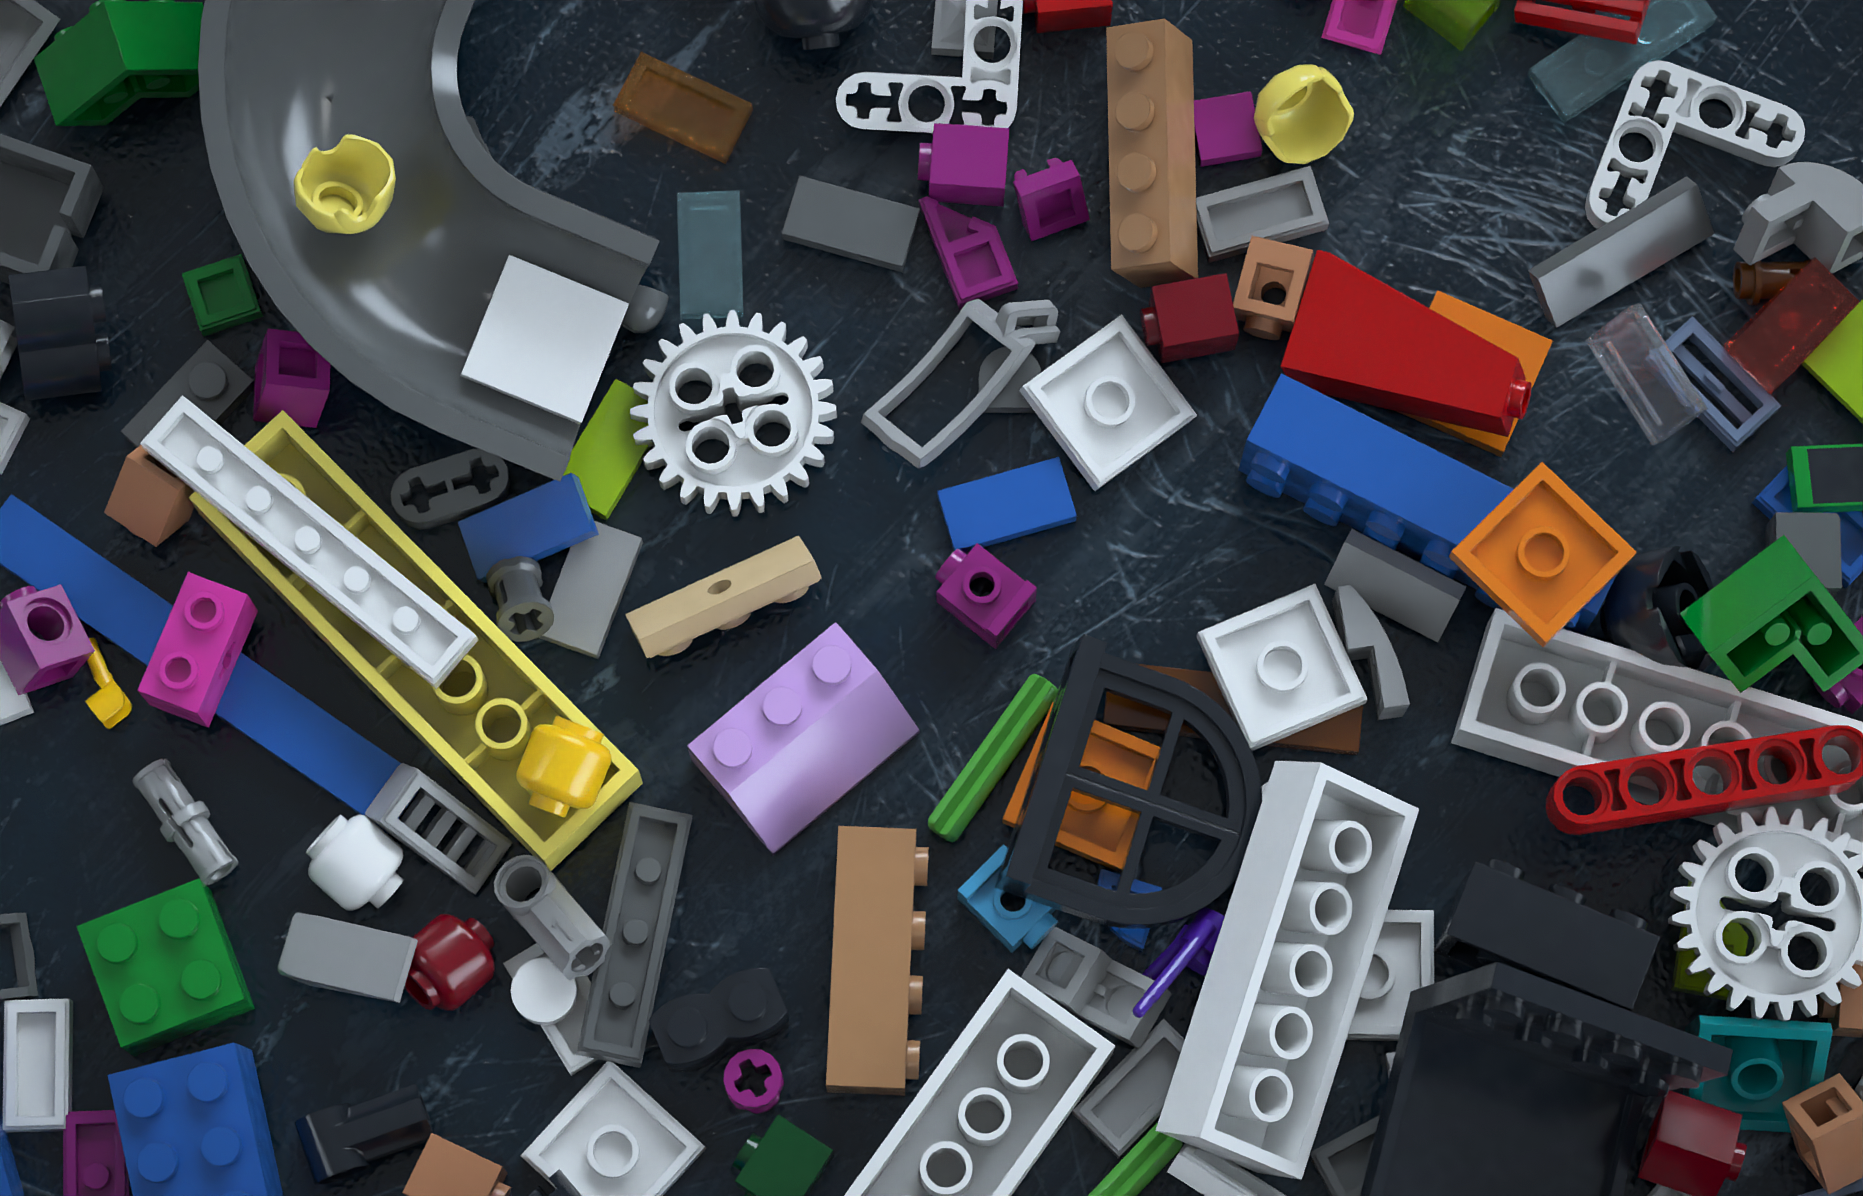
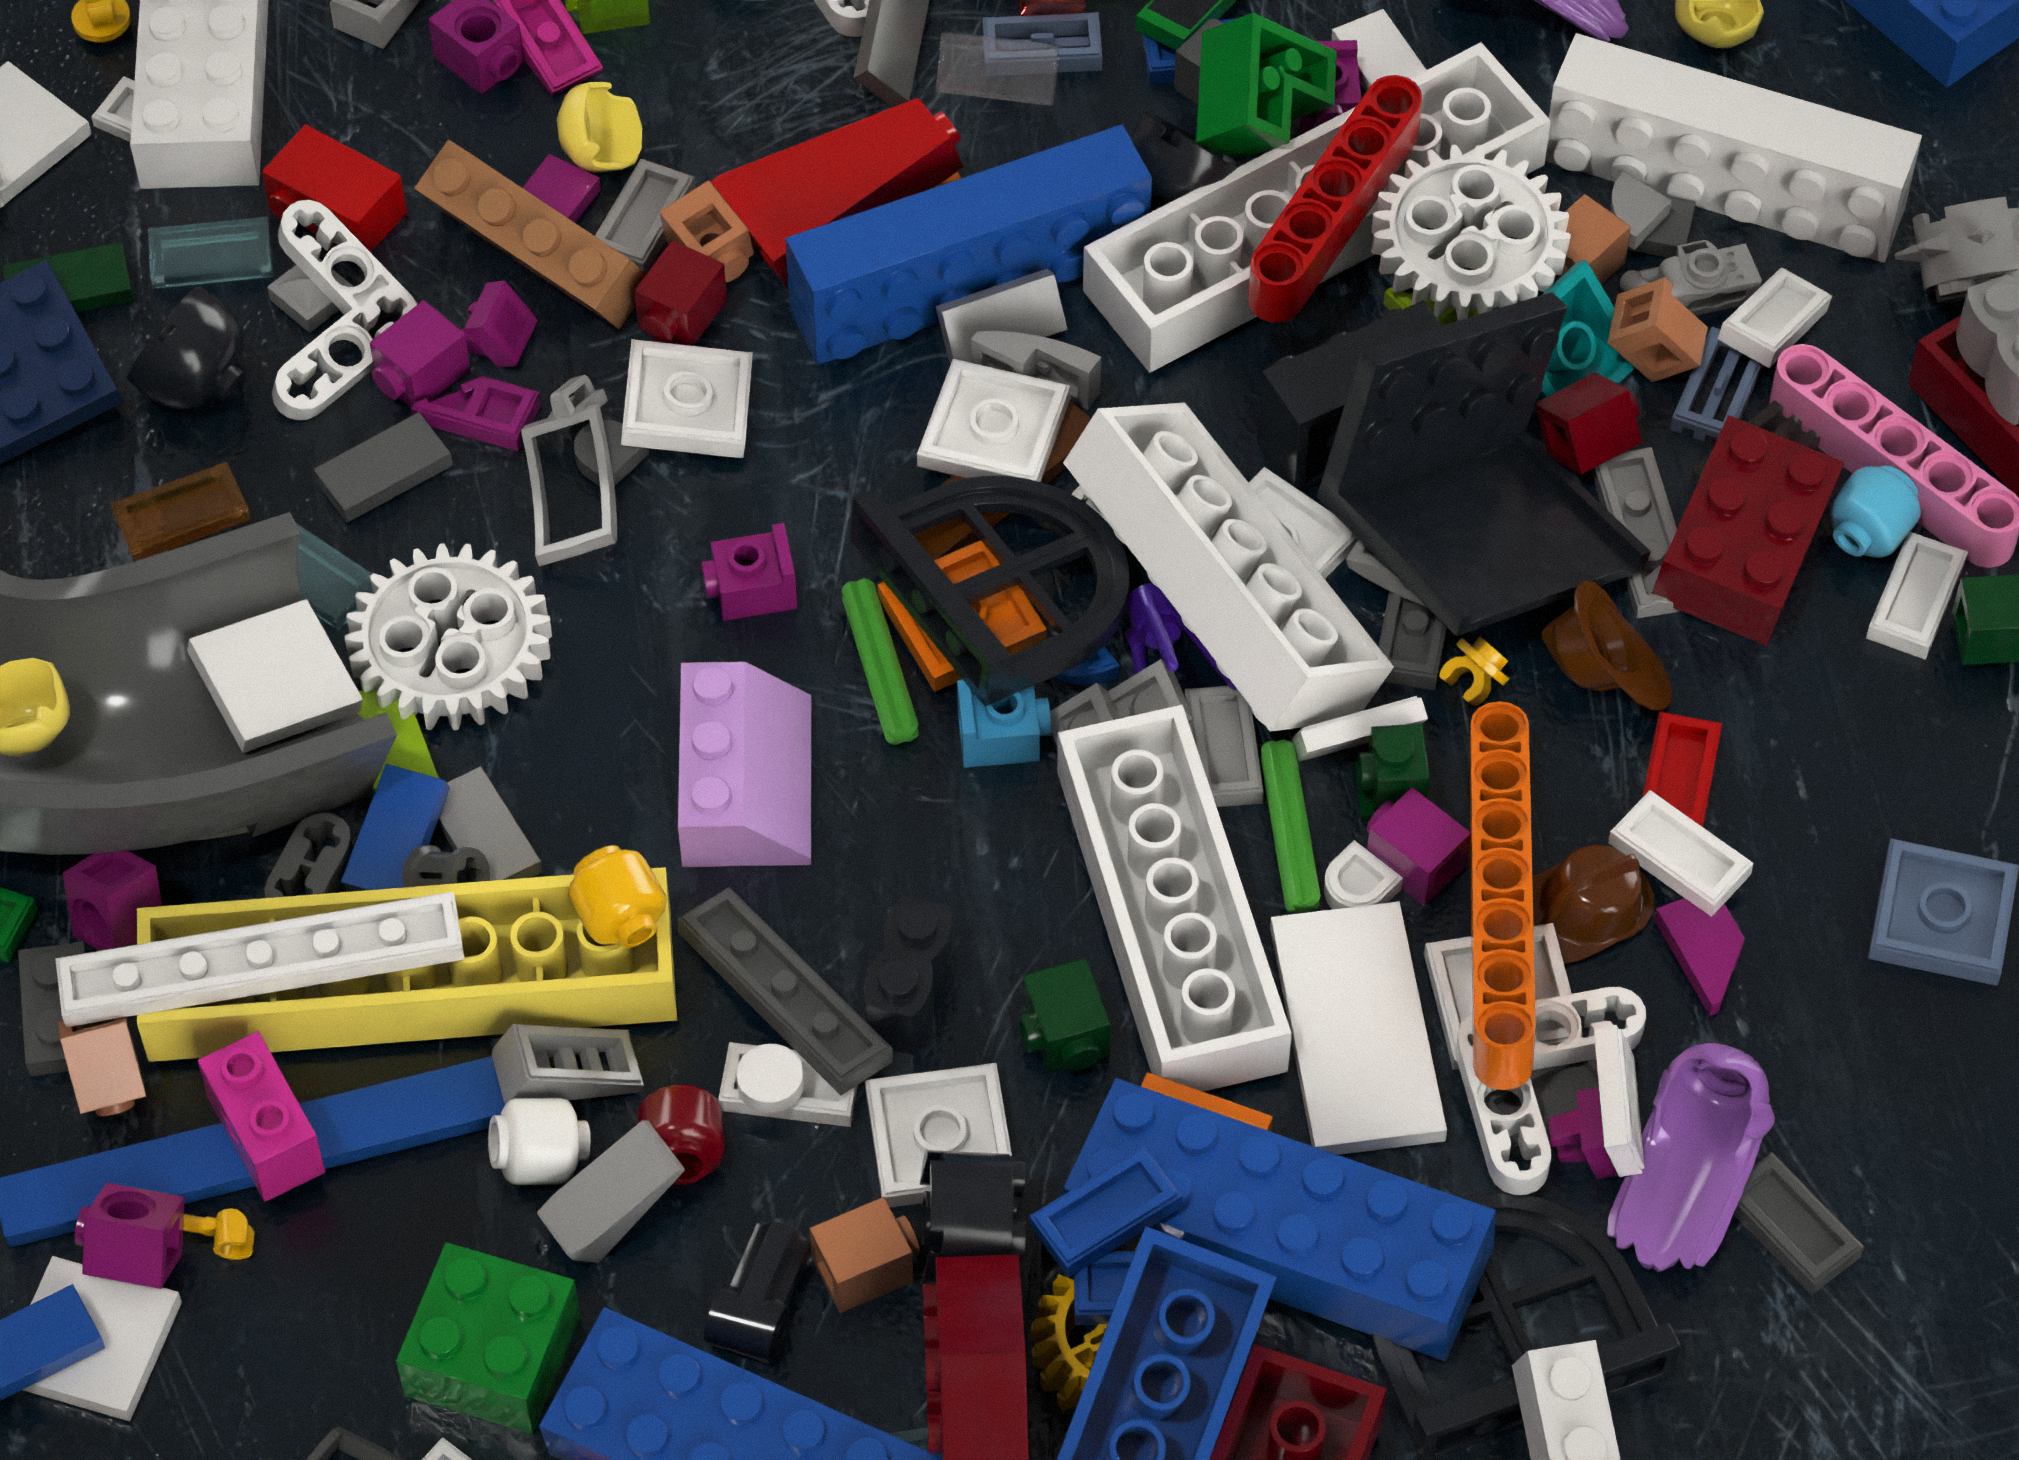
camera: 50 degrees left, 20 degrees down
light grey pin [132,758,238,885] -> none
light grey piece [494,855,612,980] -> none
tan tile [625,535,822,658] -> none
magenta bush [723,1049,784,1114] -> none
medium nougat brick [826,826,929,1096] -> none
blue tile [937,457,1077,553] -> none
orange plate [1449,462,1637,647] -> none

